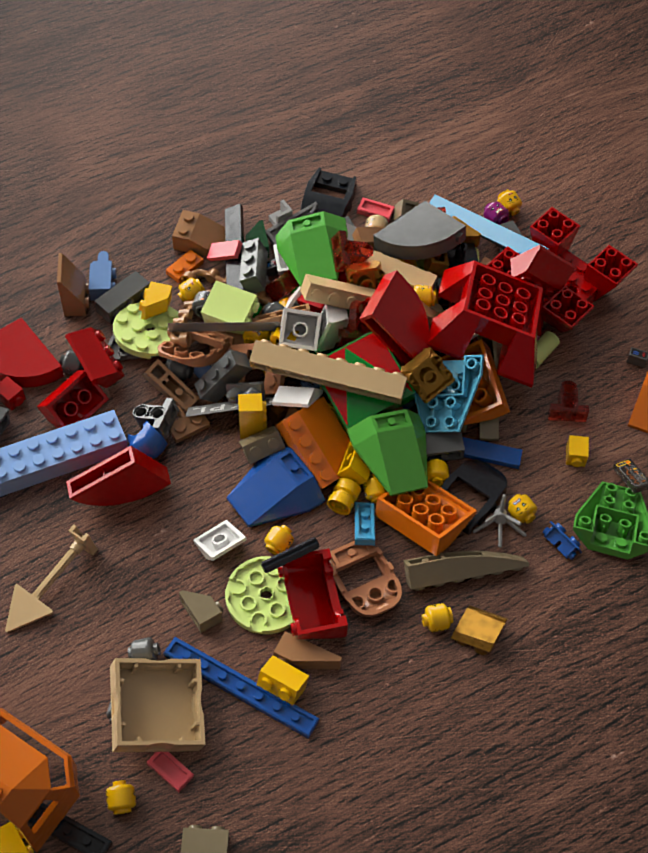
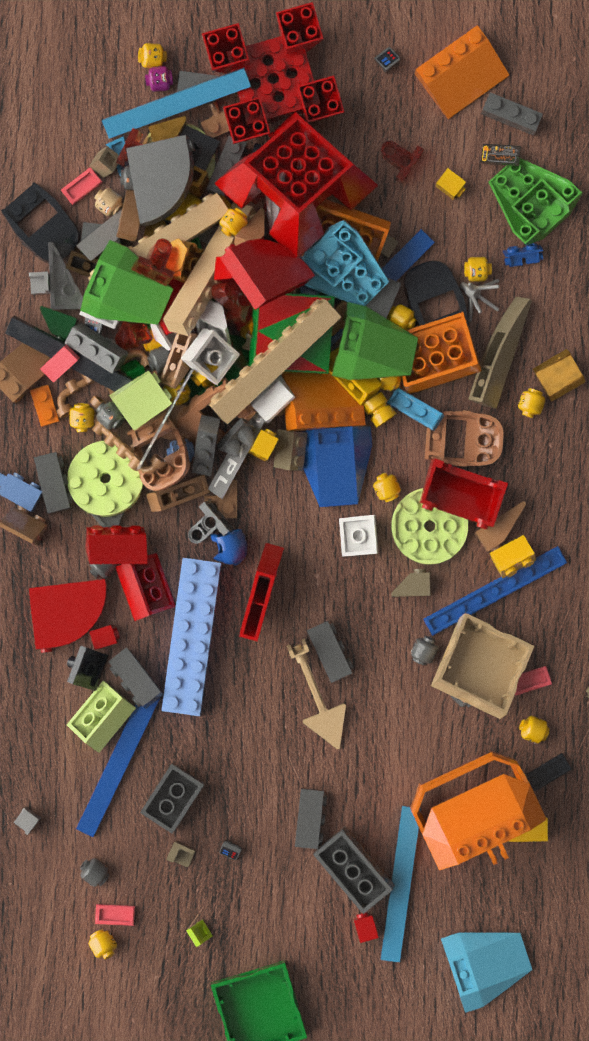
camera: 55 degrees left, 30 degrees up
yellow slope [139,282,172,320] -> none
black axle [261,537,319,573] -> none
pearl gold slope [400,347,455,403] -> none
red slope [510,245,575,298] -> none
yellowish green pin [536,331,560,368] -> none
none -> dark grey brick [307,621,354,683]

